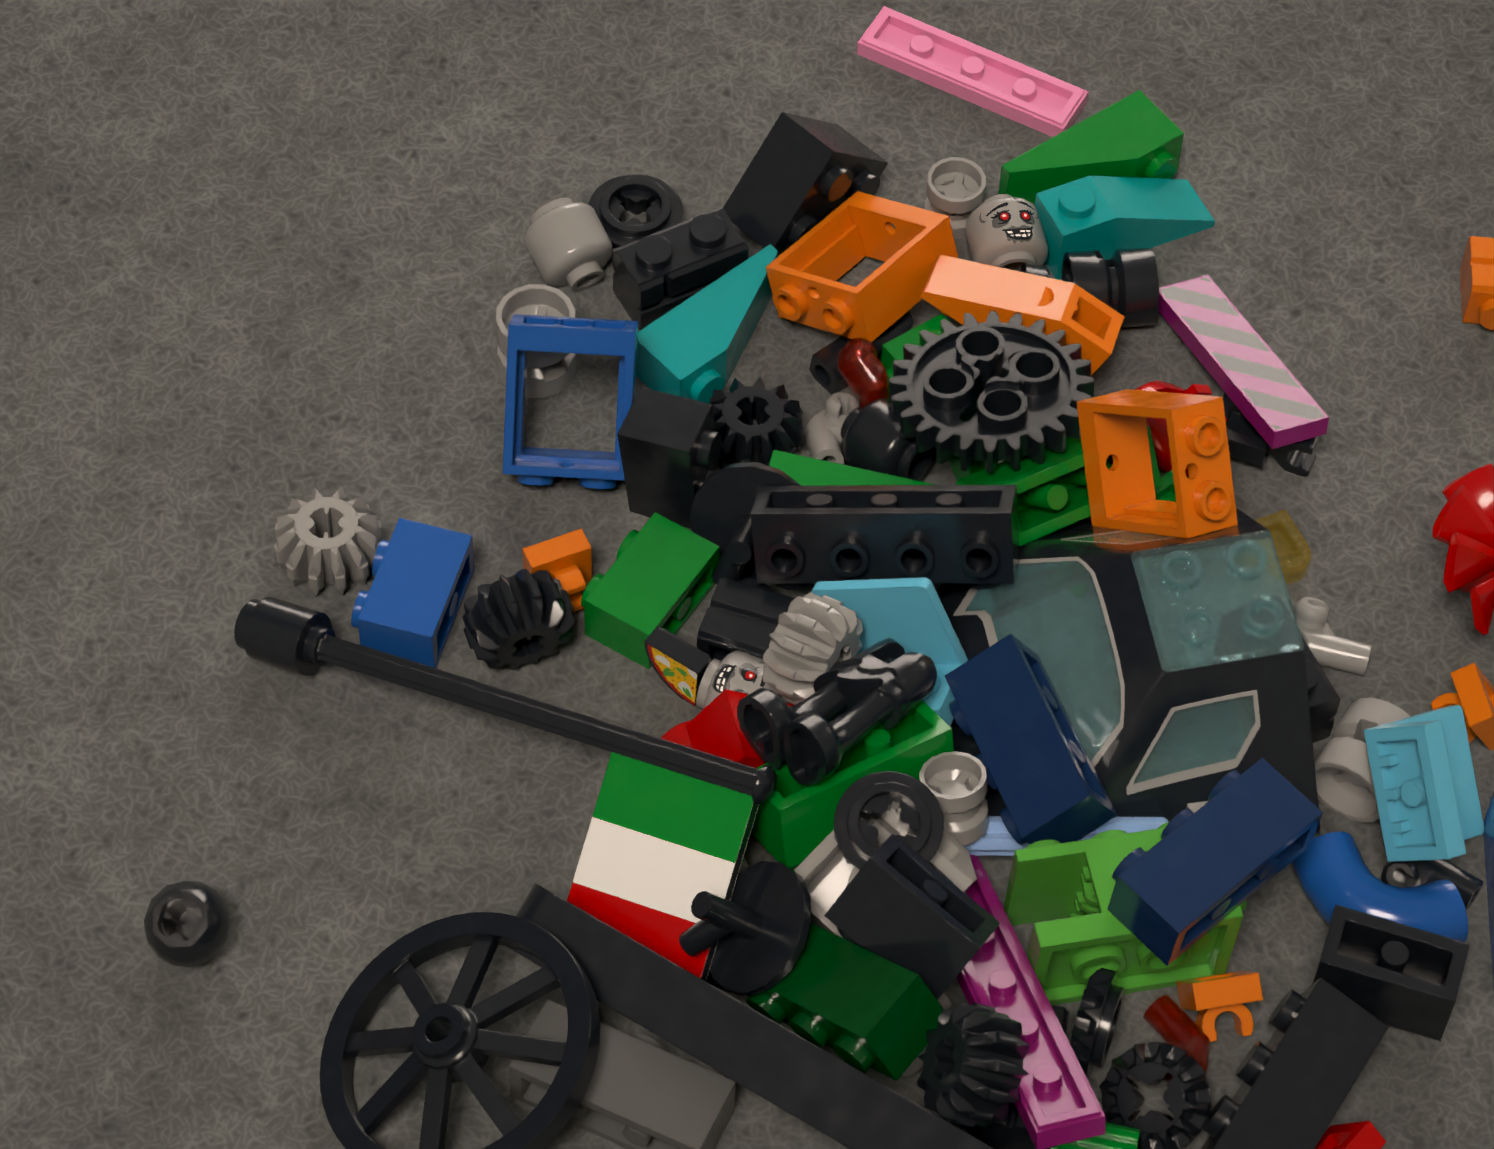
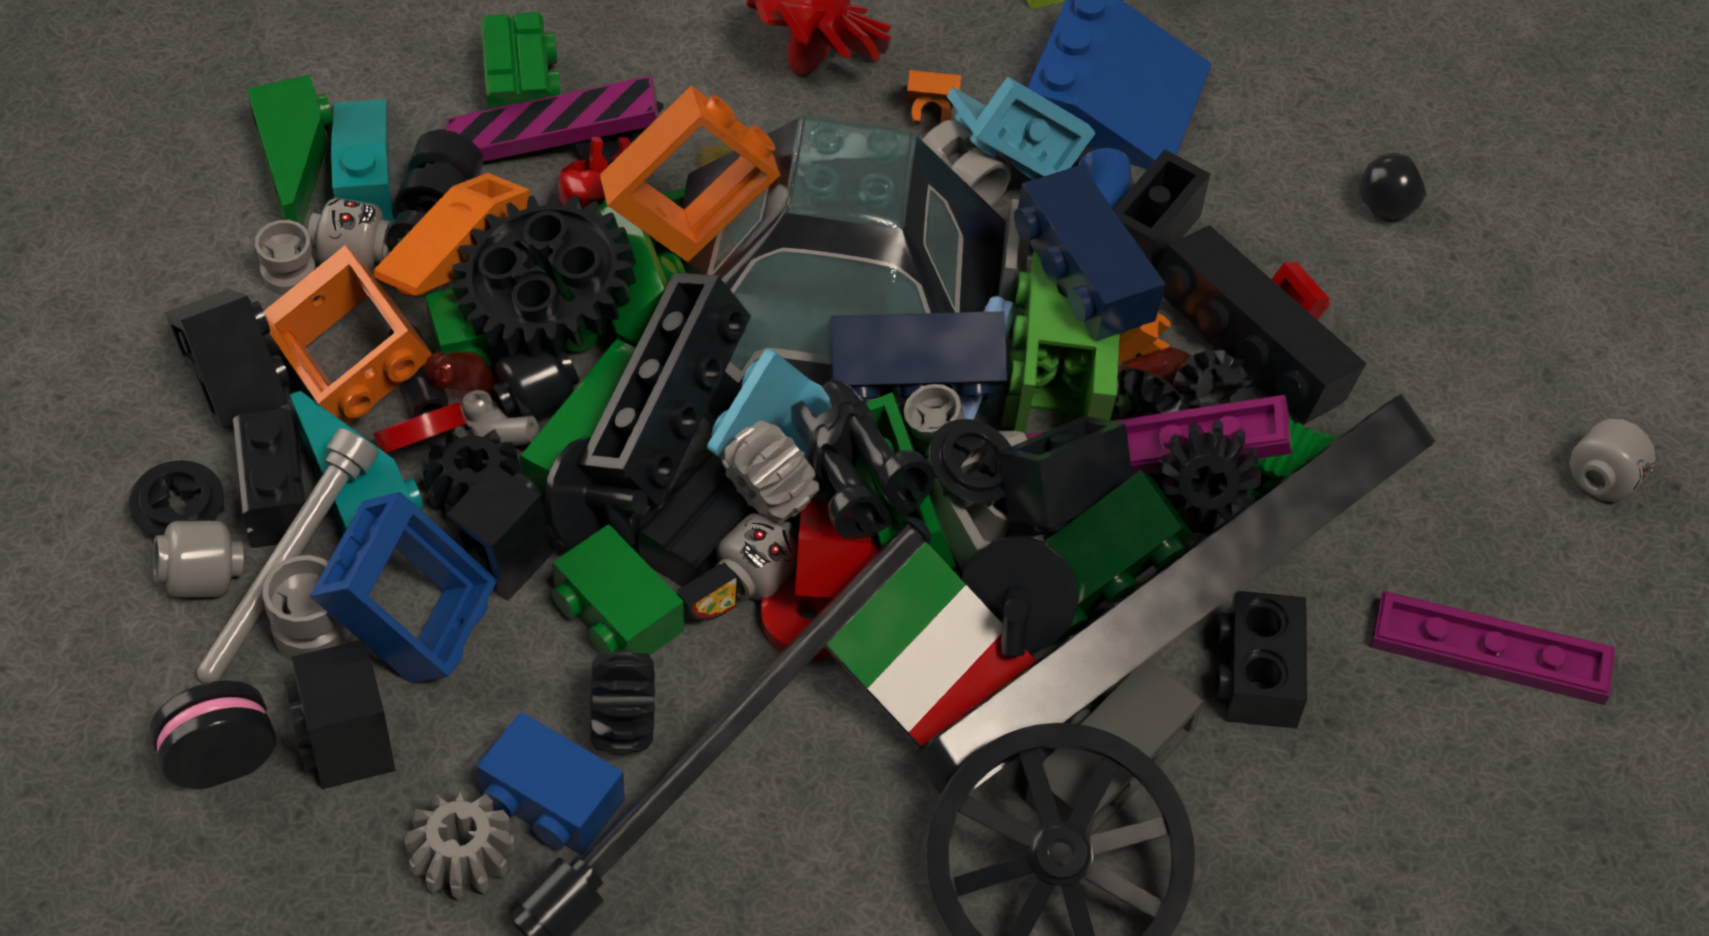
camera: 75 degrees left, 0 degrees up
orange tile [522,528,592,613] -> none
bright pink tile [857,6,1089,137] -> none
none -> black head [150,680,276,789]
none -> light grey piece [197,428,379,683]
none -> black brick [284,639,396,789]
none -> red piece [373,402,468,453]
none -> green brick [481,12,561,110]

